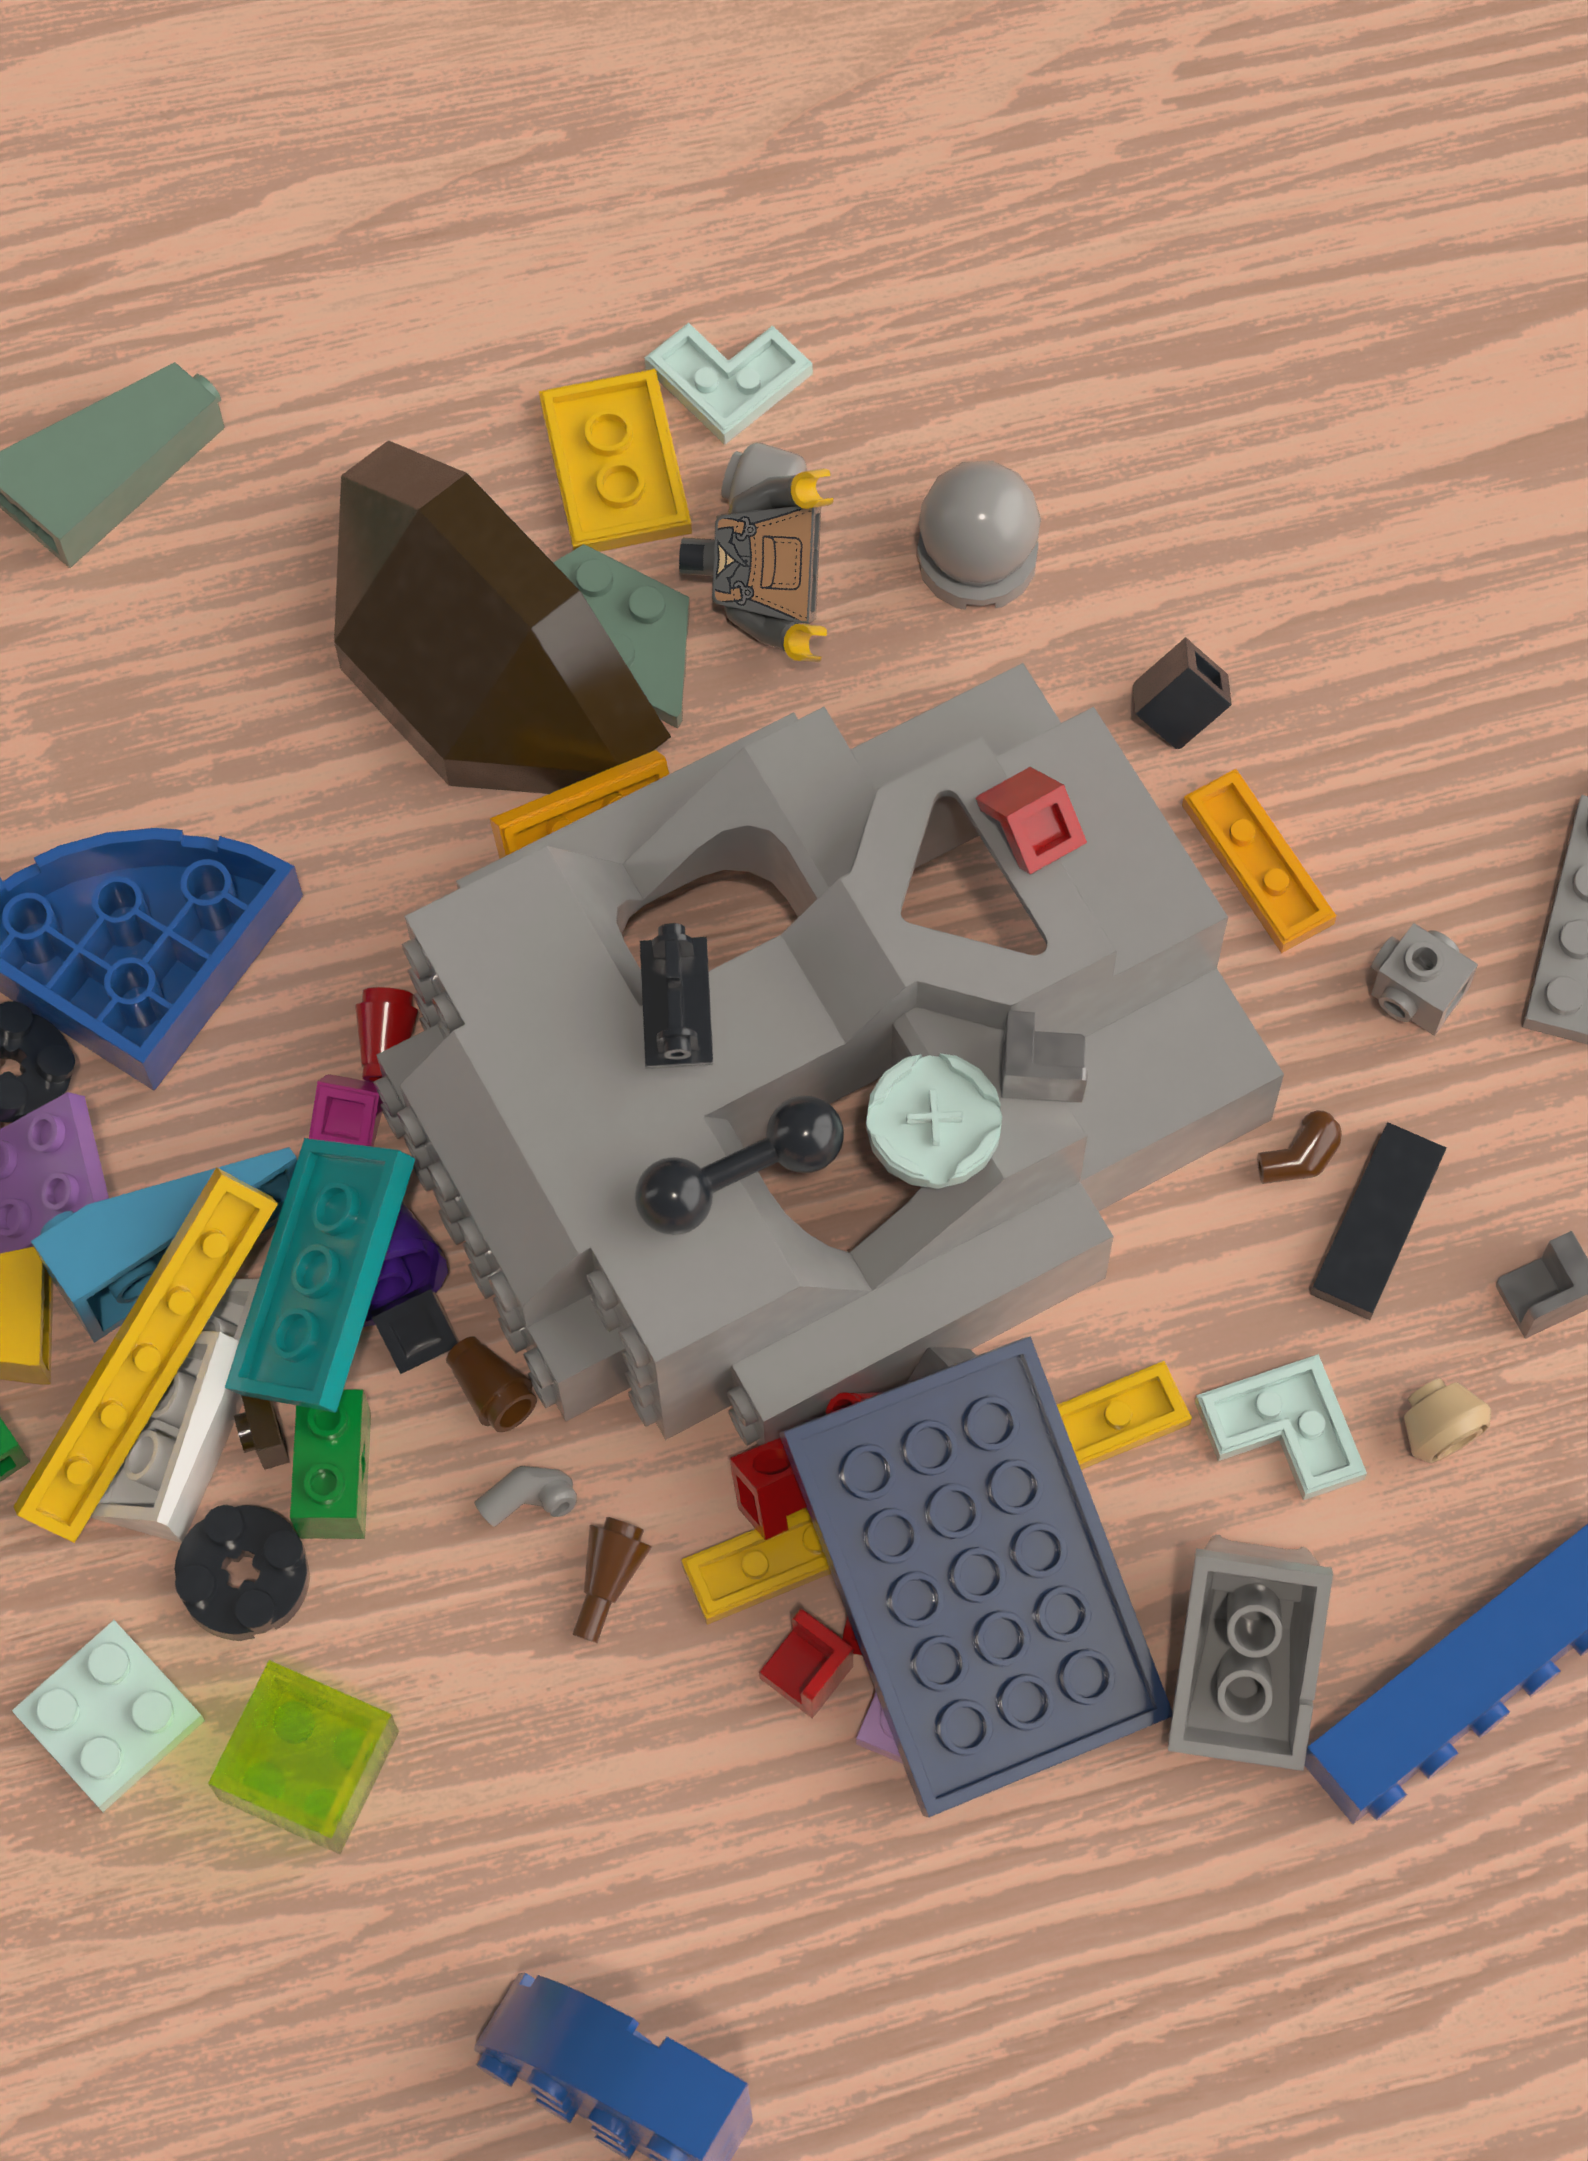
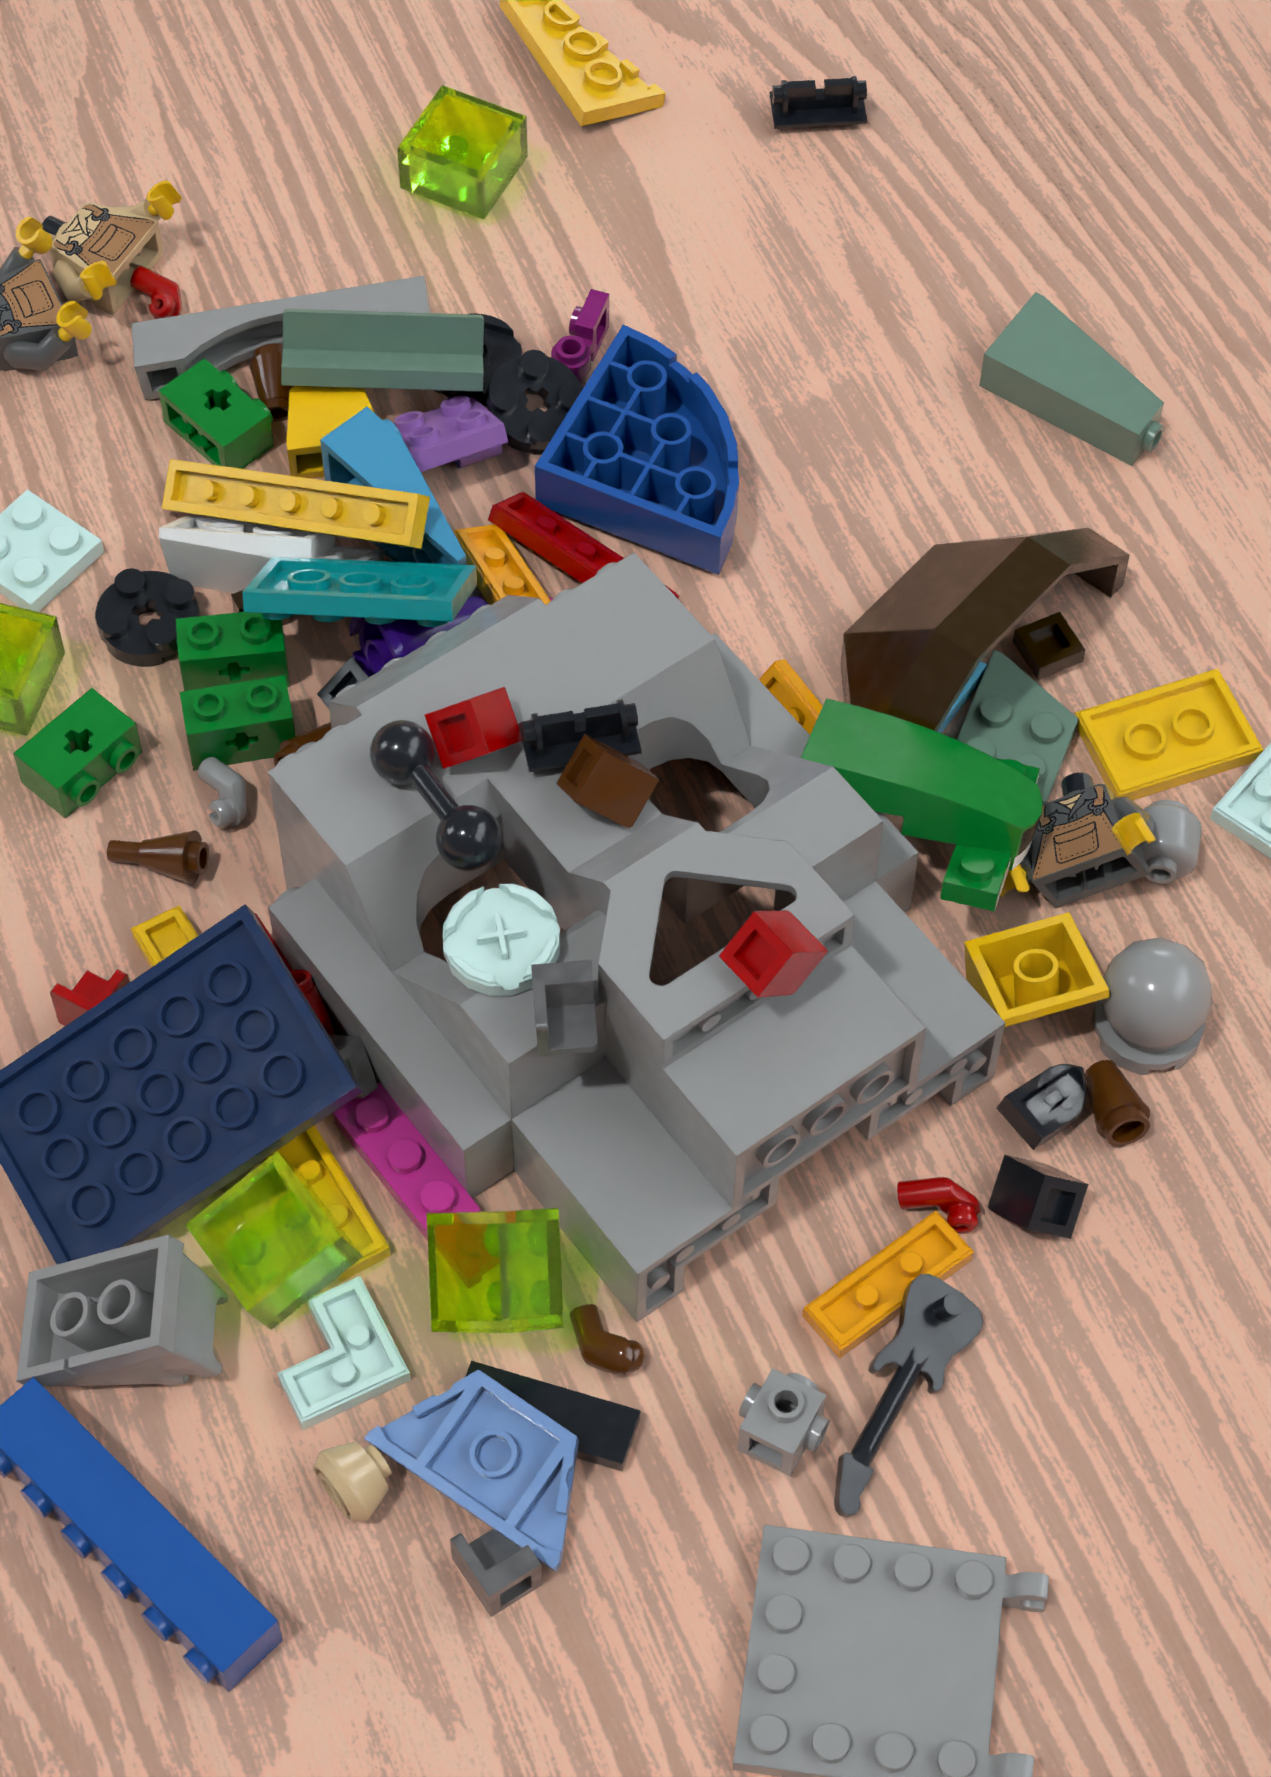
camera: 80 degrees right, 10 degrees down
none -> green brick [13,688,142,818]
none -> green brick [180,675,296,771]
none -> clear neon green piece [185,1151,363,1330]
none -> dark pink plate [333,1083,512,1289]
none -> medium blue wing [364,1370,579,1572]
none -> red panel [424,686,522,769]
none -> clear neon green piece [426,1208,564,1333]
none -> light orange tile [452,524,551,605]
none -> red tile [488,491,679,599]
none -> reddish brown panel [556,734,659,828]
none -> green slope [801,698,1043,912]
none -> piece [834,1274,983,1517]
none -> red arm [897,1177,981,1233]
none -> yellow slope [964,912,1109,1027]
none -> black plate [996,1064,1087,1150]
none -> reddish brown cone [1085,1060,1150,1146]

